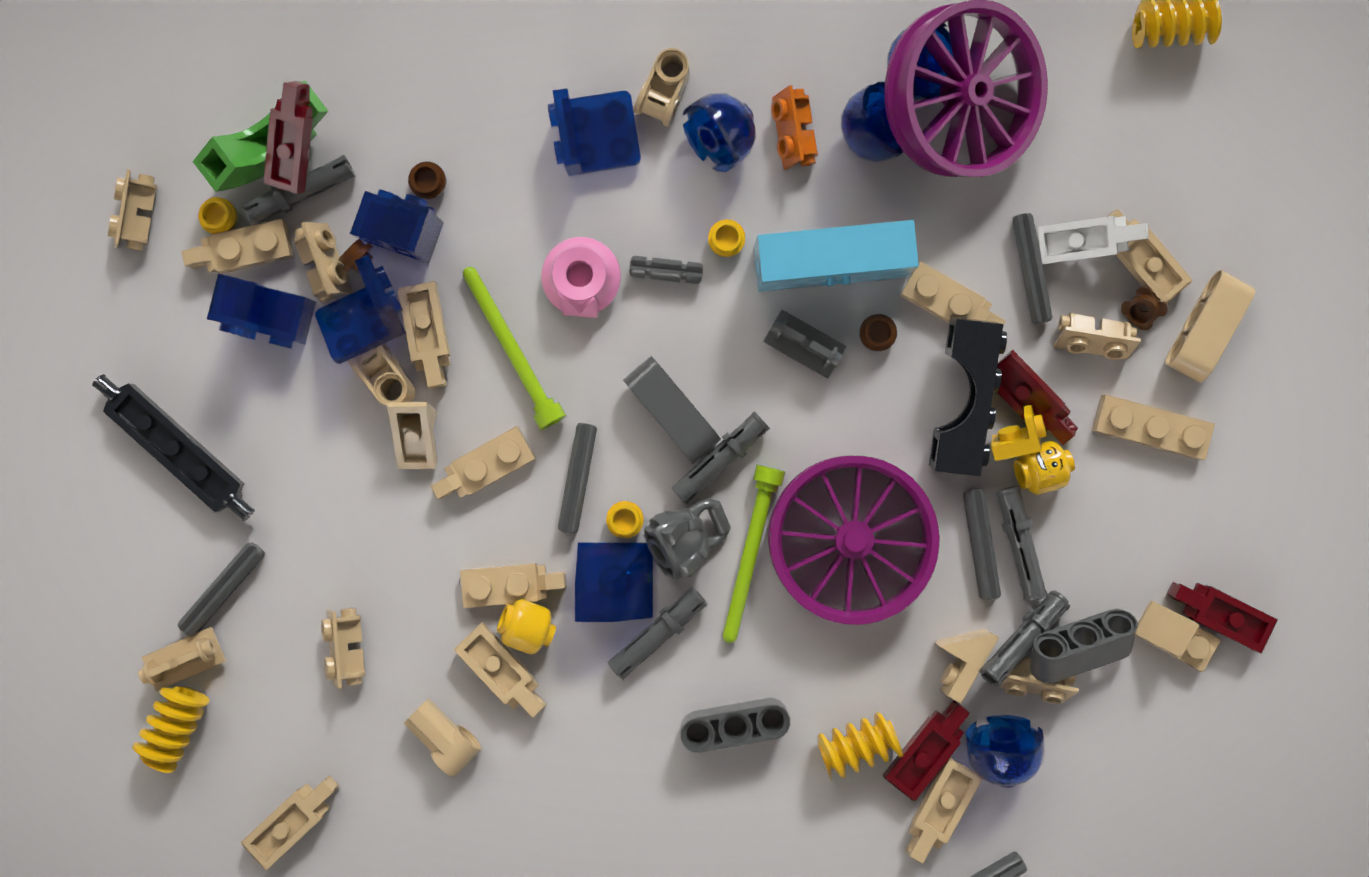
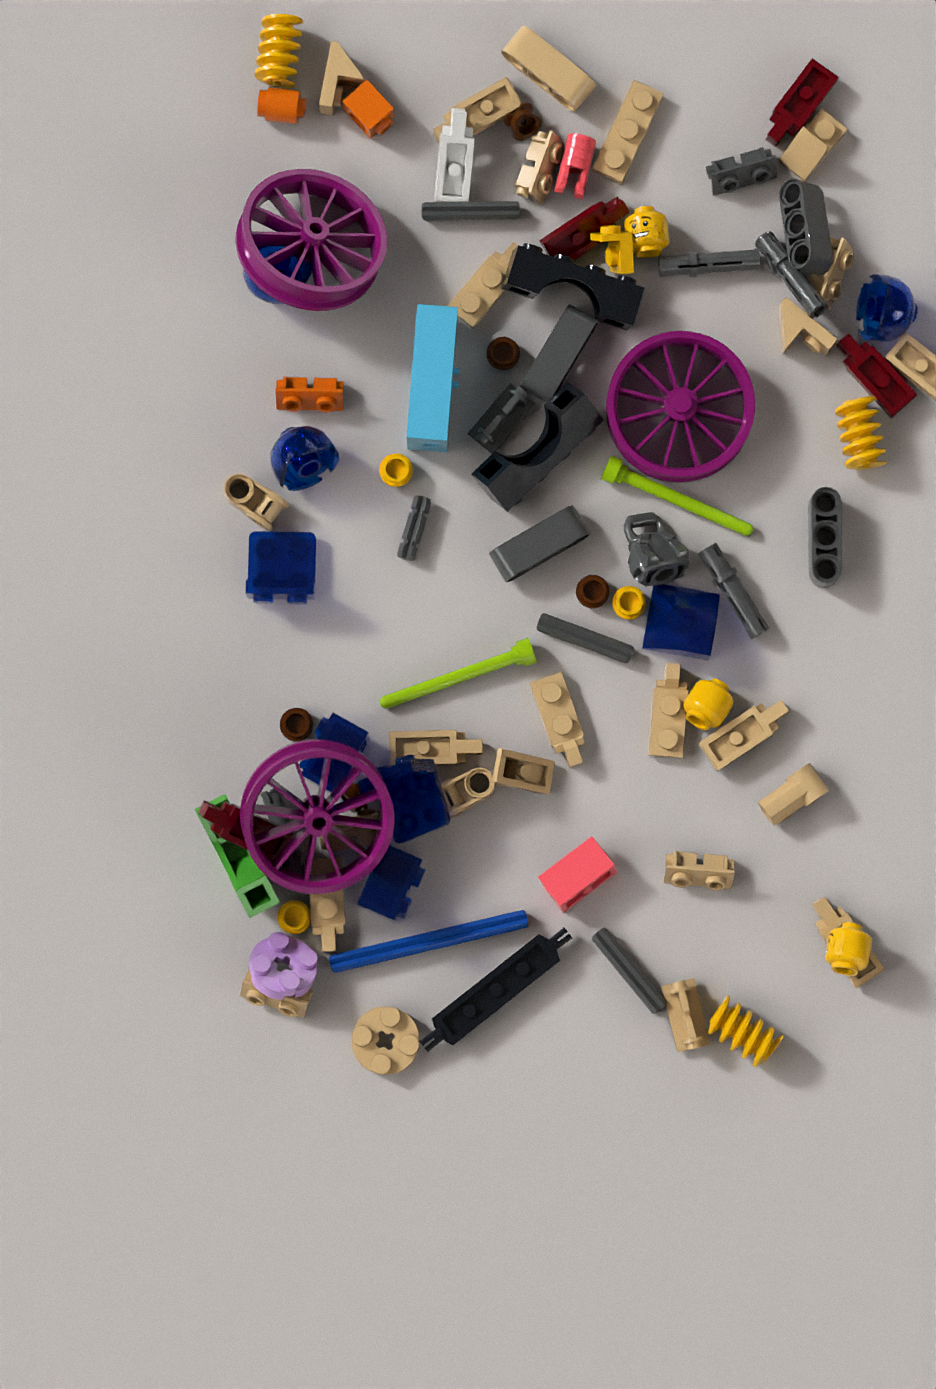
camera: 85 degrees left, 5 degrees down
bright pink piece [541,237,621,318] -> none
dark grey pin [671,411,770,505] -> none
clear blue cylinder [841,82,904,162] -> none
dark grey axle [963,489,1001,600] -> none
none -> magenta wheel [240,739,394,894]
none -> lavender plate [248,932,318,1000]
none -> orange brick [257,87,306,124]
none -> tan slope [319,41,365,116]
none -> blue axle [329,910,529,973]
none -> orange brick [342,80,394,138]
none -> tan plate [352,1007,419,1074]
none -> black arch [471,383,604,512]
none -> dark grey beam [521,304,598,402]
none -> coral hinge [538,836,617,913]
none -> coral hinge [554,133,596,199]
none -> reddish brown plate [576,575,610,609]
none -> dark grey hinge [706,147,777,196]
none -> yellow head [825,922,872,976]

